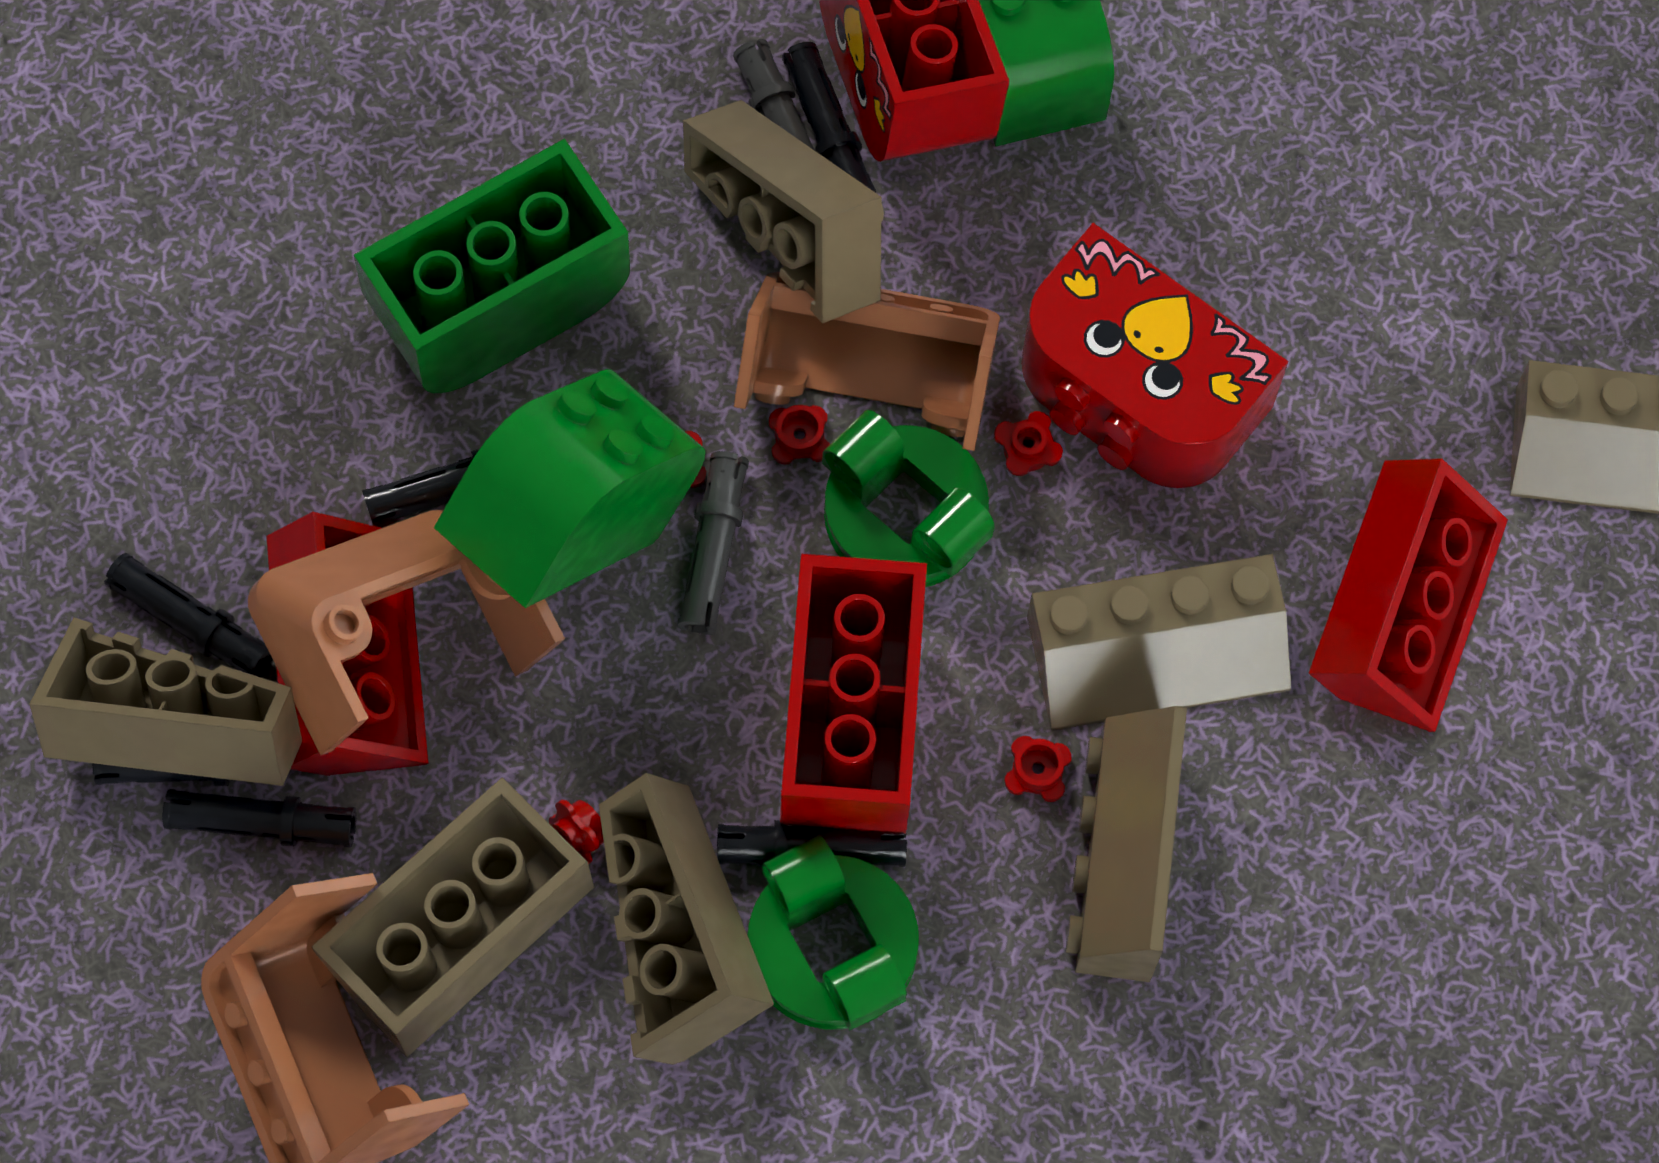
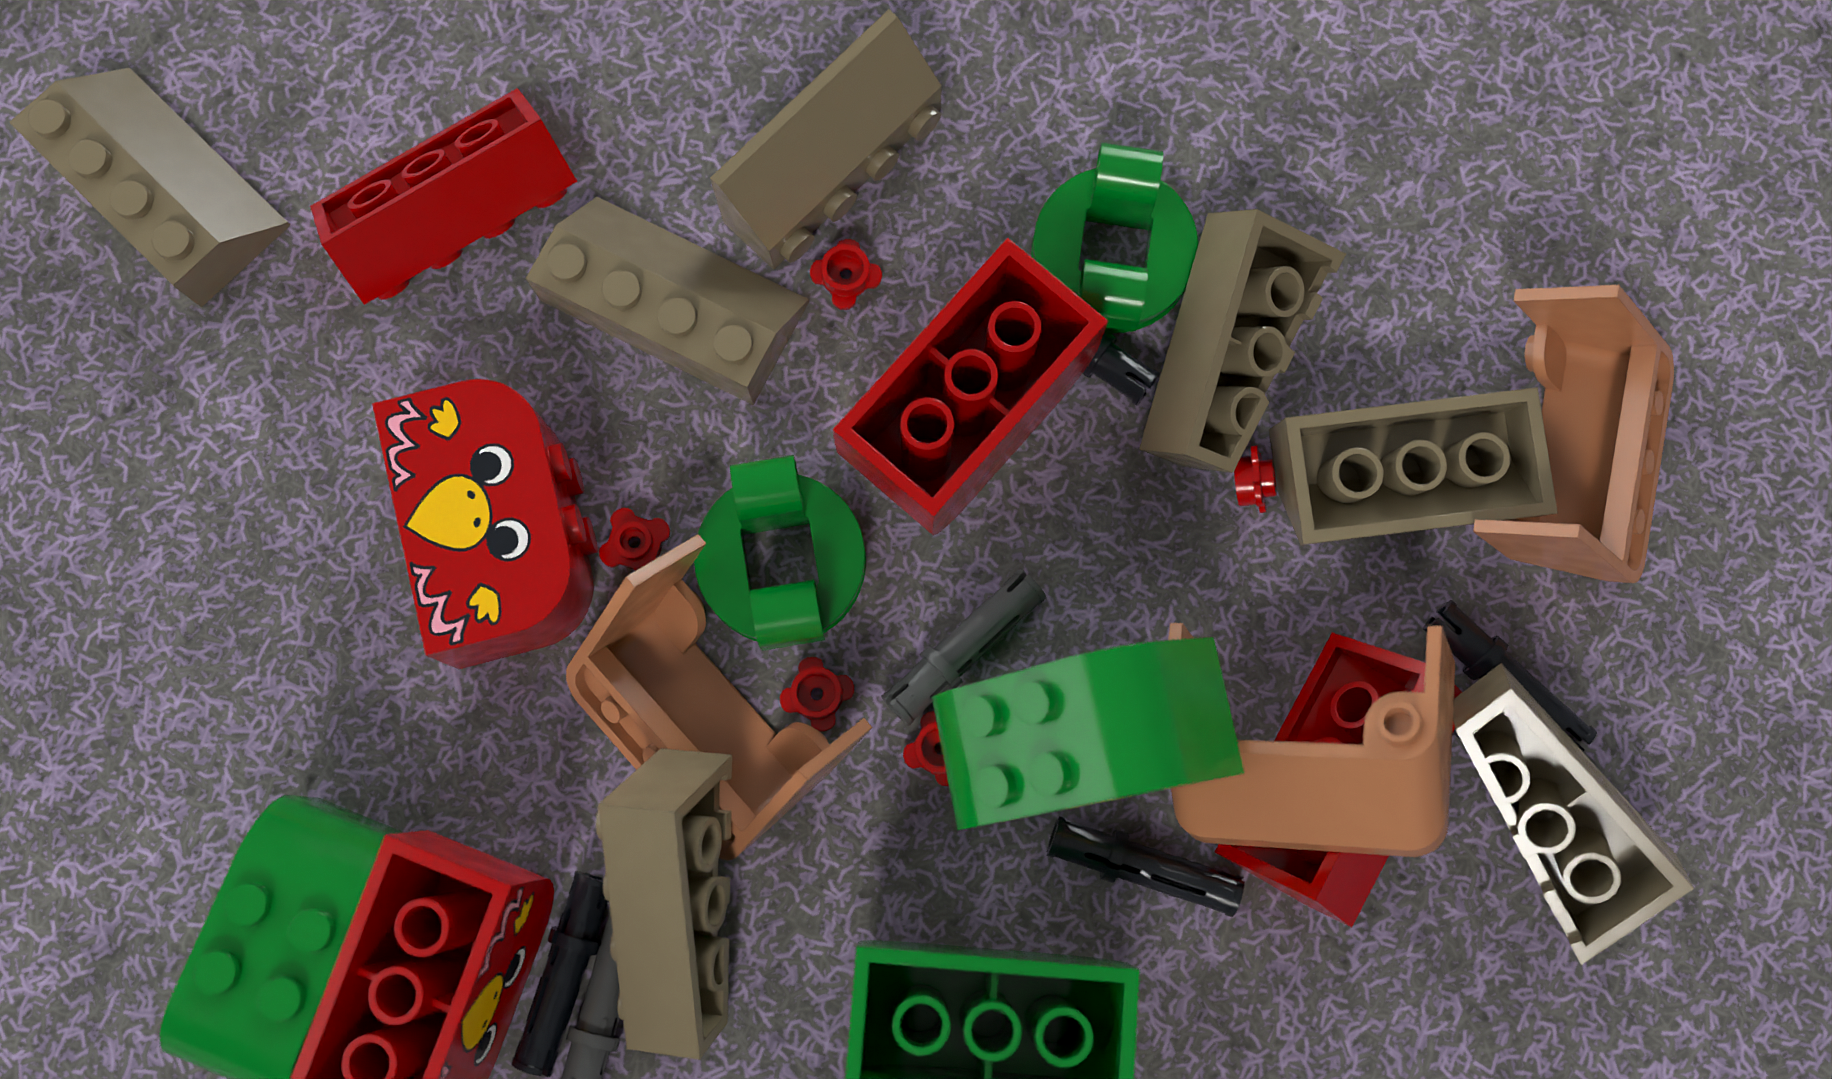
camera: 140 degrees left, 10 degrees up
black pin [104,553,273,678] -> none

